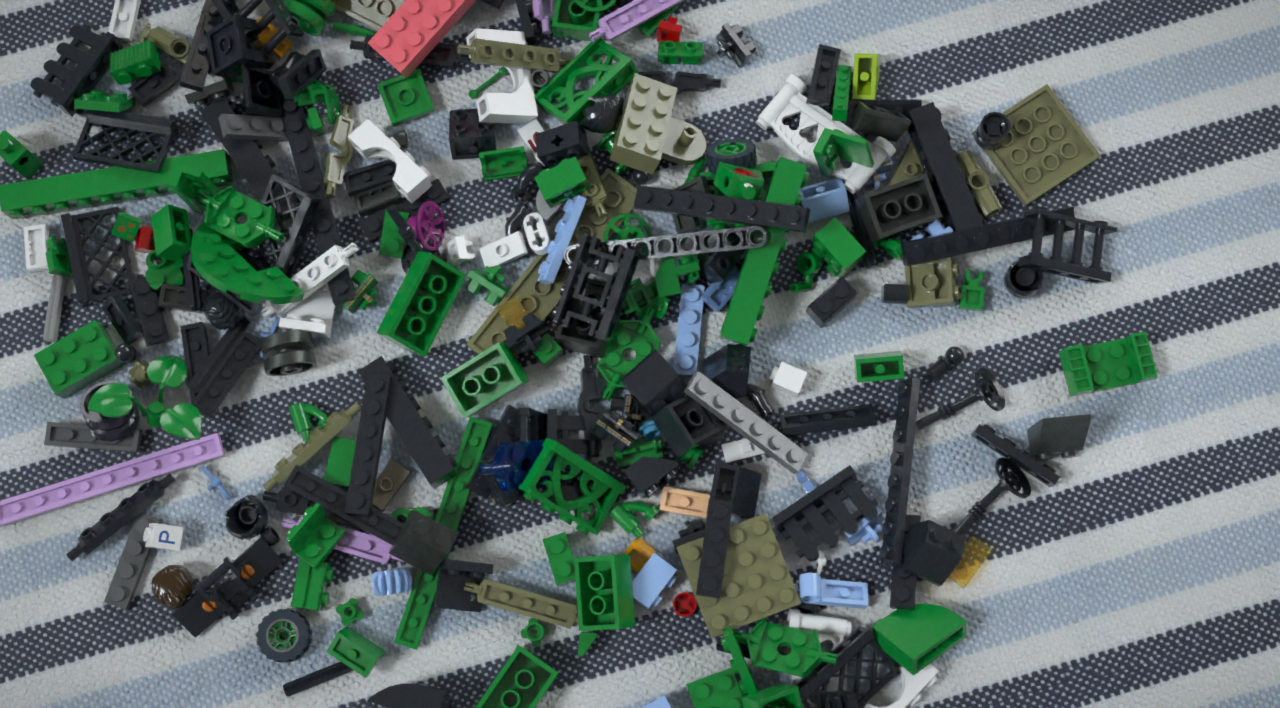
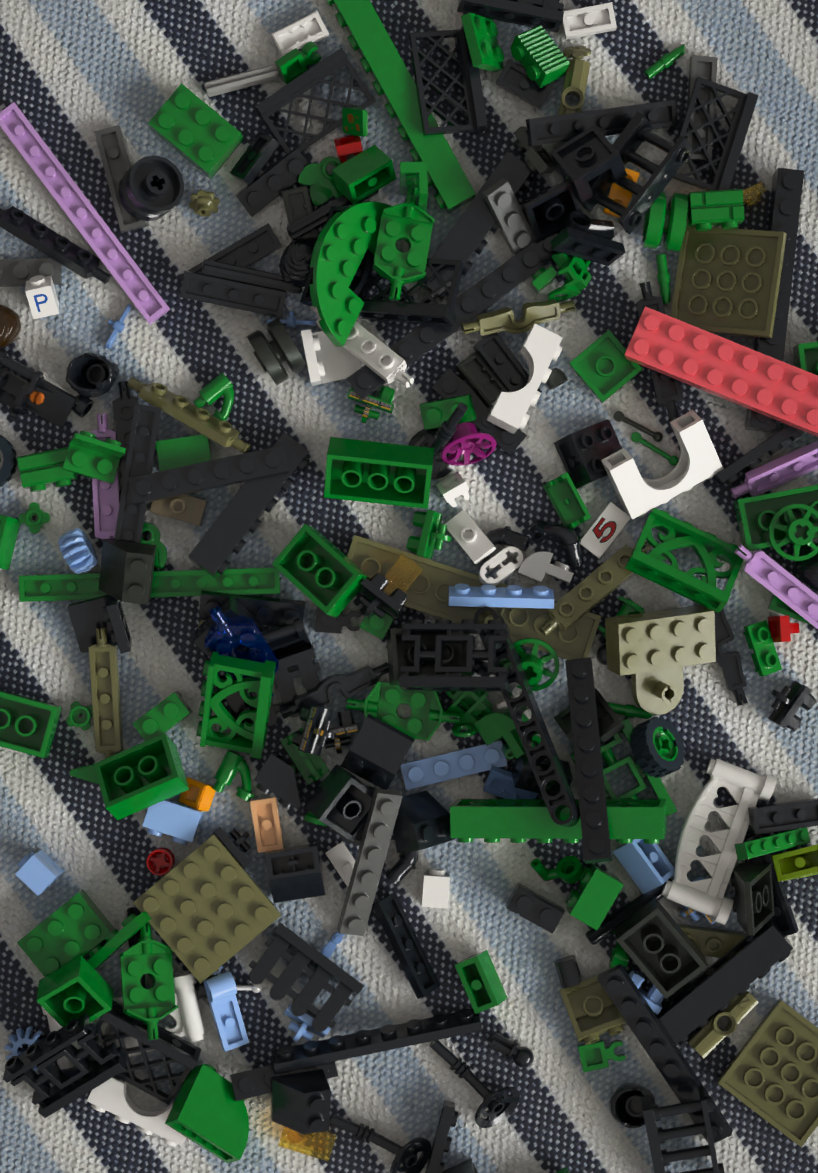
camera: 65 degrees right, 10 degrees up
green plant [88,355,202,440] -> none
black axle [114,343,141,364] -> none
olive plate [457,38,572,73] -> none
pearl dark grey hinge [531,69,550,88] -> none
green brick [534,157,591,208] -> none
black brick [535,121,589,168] -> none
black hair [583,94,624,134] -> none
dark azure plate [639,419,661,440] -> none
black plate [696,498,733,599] -> none
green torso [713,162,764,201] -> none
green bracket [813,128,874,177] -> none
black wheel [975,112,1010,150] -> none
none -> black plate [315,606,361,634]
none -> pearl dark grey hinge [613,411,663,442]

